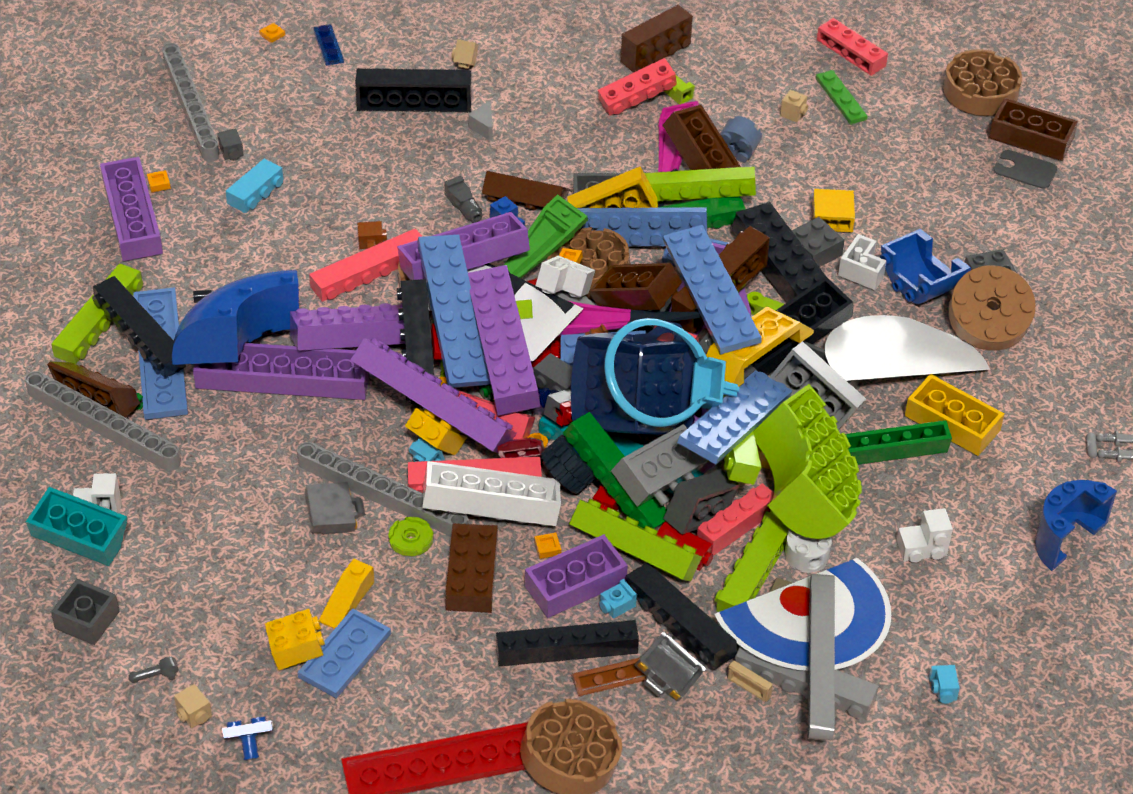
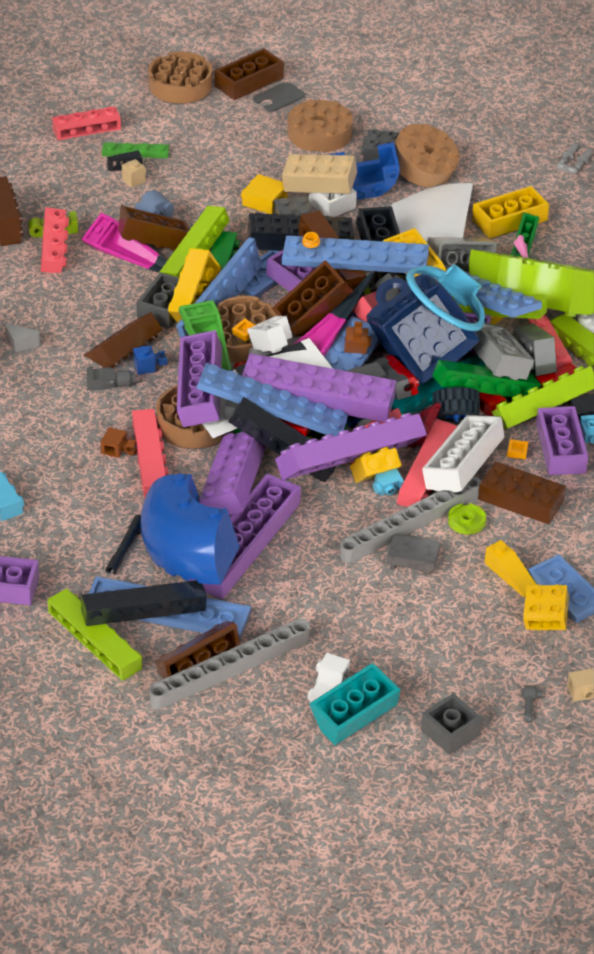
camera: 65 degrees left, 5 degrees down
none -> black slope [107,150,143,171]
none -> tan brick [282,154,357,194]
none -> medium nougat brick [287,99,353,152]
none -> light orange plate [302,232,320,249]
none -> bright pink bar [514,235,529,258]

